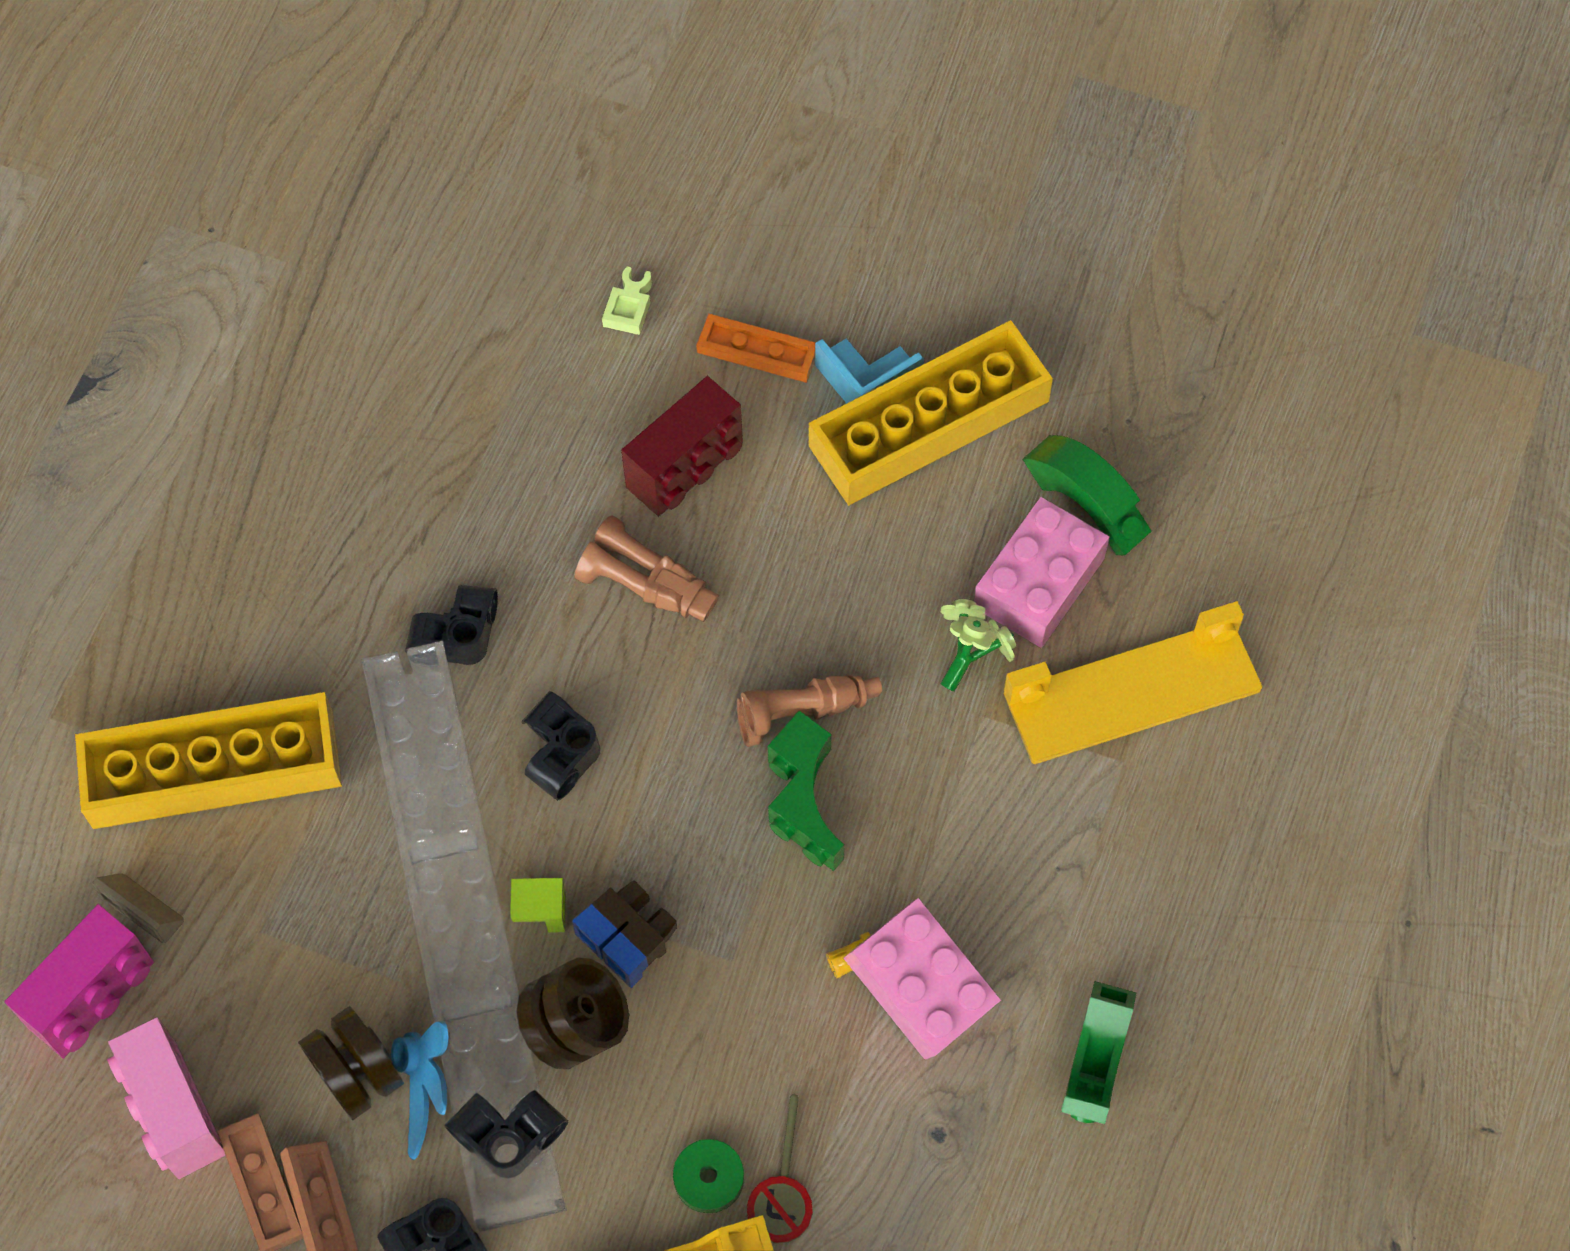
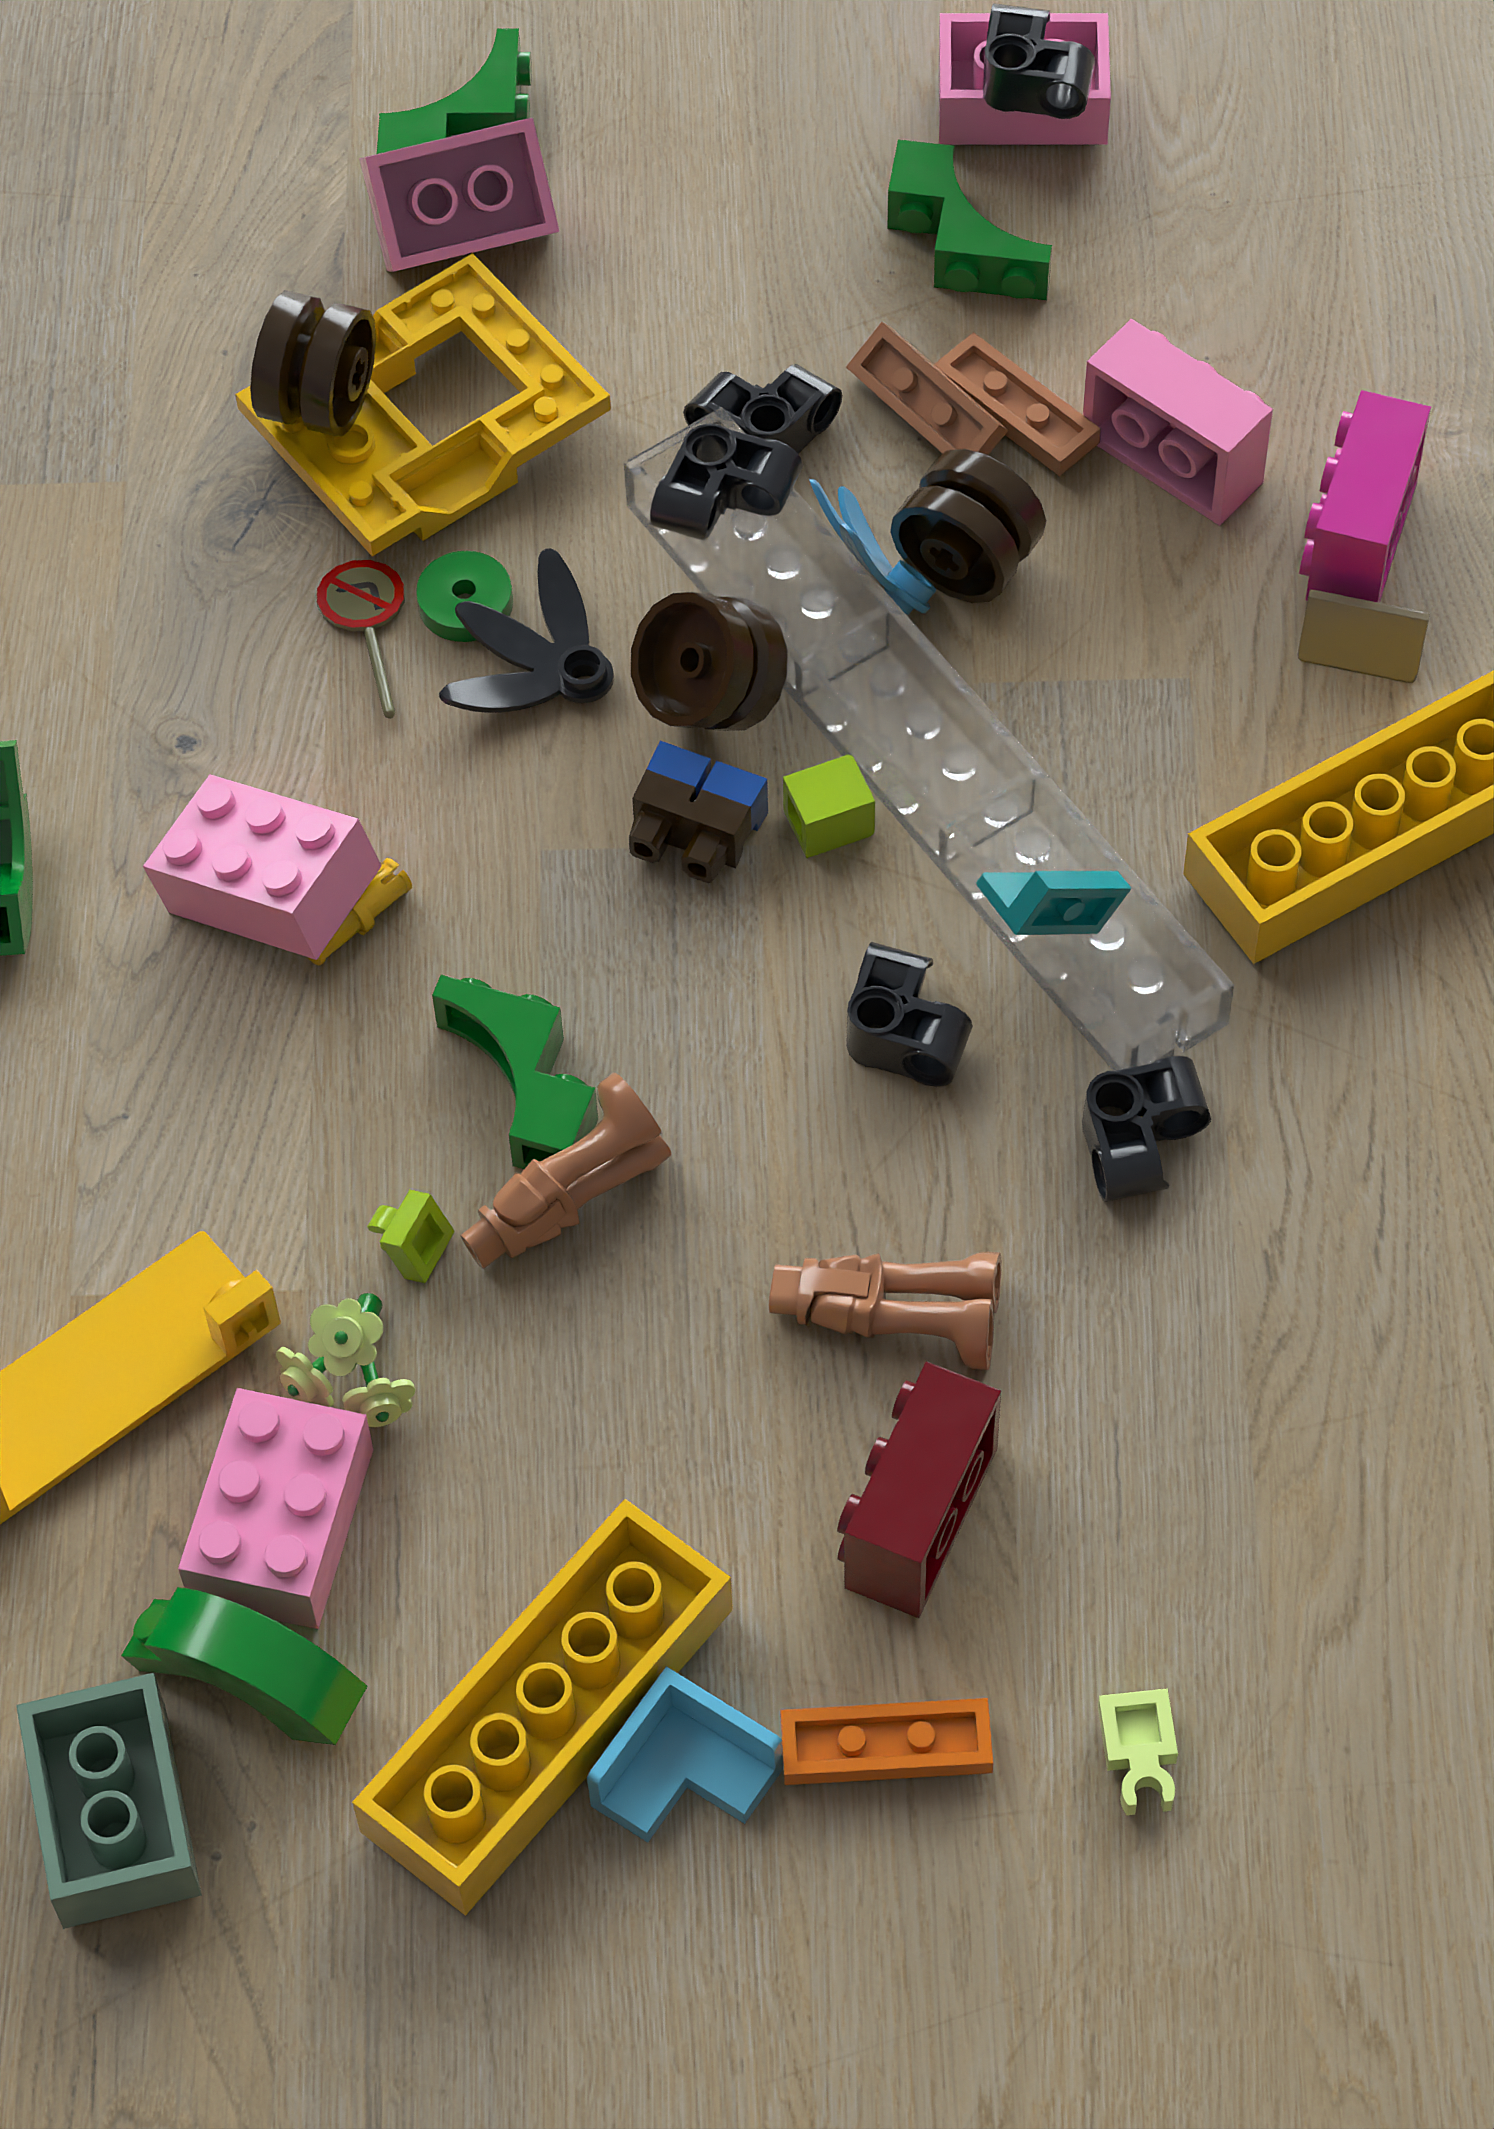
camera: 160 degrees right, 5 degrees down
none -> sand green brick [16,1673,202,1929]
none -> lime tile [367,1189,455,1283]
none -> black plant [439,548,614,713]
none -> teal panel [976,871,1132,935]

